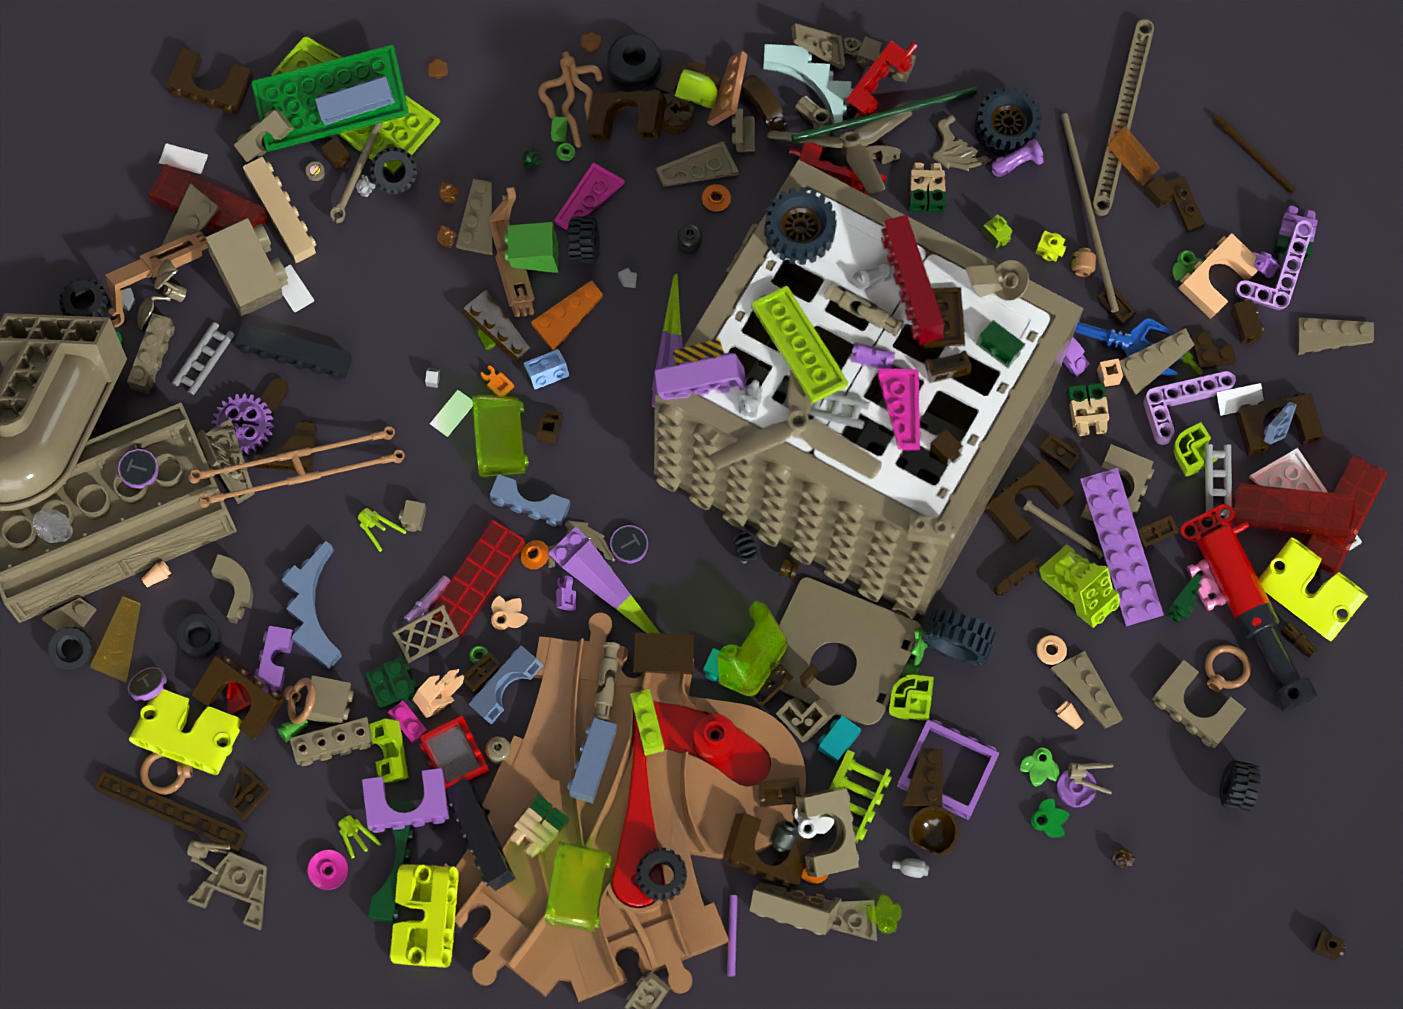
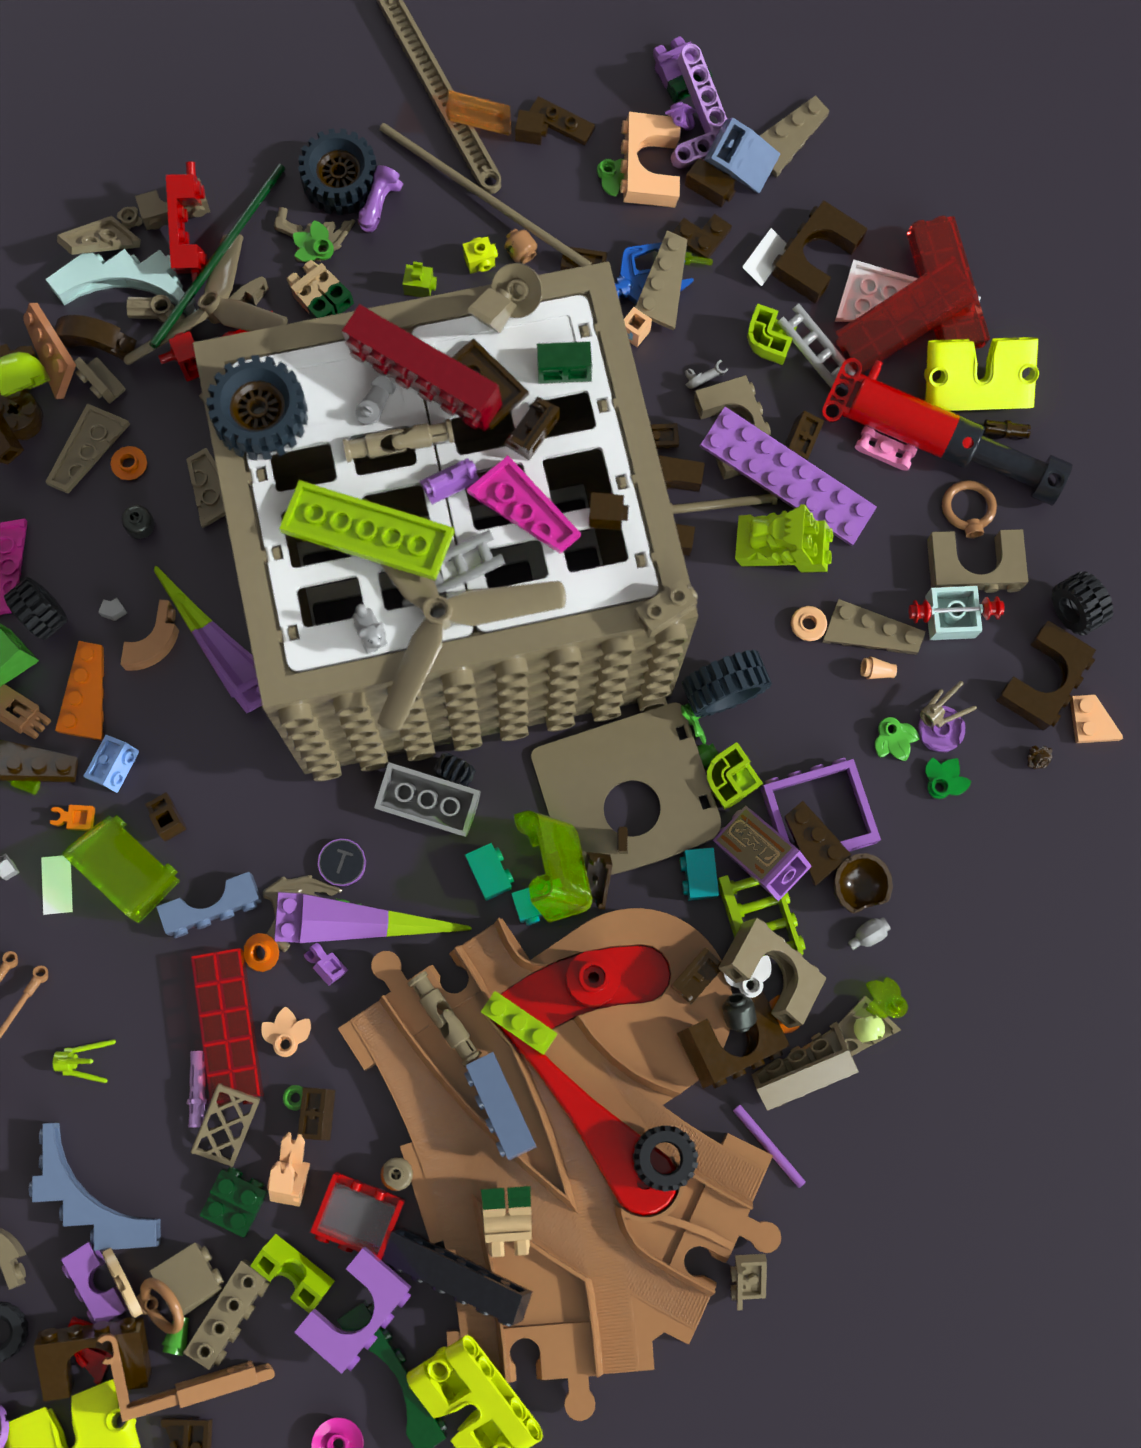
camera: 45 degrees left, 5 degrees up
lime plant [338,815,381,858] -> none
dark pink plate [388,701,428,744] -> none
dark tan brick [399,500,426,532] -> none
sand blue arch [469,646,543,724] -> none
clear neon green windscreen [545,841,611,933] -> none
dark brown tile [633,633,694,675] -> none
medium lavender wedge [655,353,747,400] -> none
sticker [672,338,724,366] -> none
dark tan brick [776,697,836,743] -> none
dark brown wheel [779,557,800,580] -> none
dark brown hinge [995,556,1042,596] -> none
tan hips [1066,383,1110,436] -> none
lavender beam [1143,371,1236,445] -> none
dark green plate [1167,573,1202,623] -> none
dark brown bar [1213,114,1297,194] -> none
sand blue wing [1264,402,1297,444] -> none
none -> medium nougat hinge [98,1333,275,1422]
none -> tan tile [102,1248,143,1318]
none -> medium nougat arch [121,600,179,671]
none -> bright green plate [293,221,334,262]
none -> light grey brick [374,762,481,837]
none -> teal brick [465,843,514,901]
none -> light grey piece [685,360,728,389]
none -> sand blue slope [704,117,780,194]
none -> slope [713,806,812,902]
none -> yellowish green piece [854,1015,885,1043]
none -> light aqua brick [908,586,1004,640]
none -> dark brown arch [996,620,1096,731]
none -> light nougat wing [1070,695,1123,743]

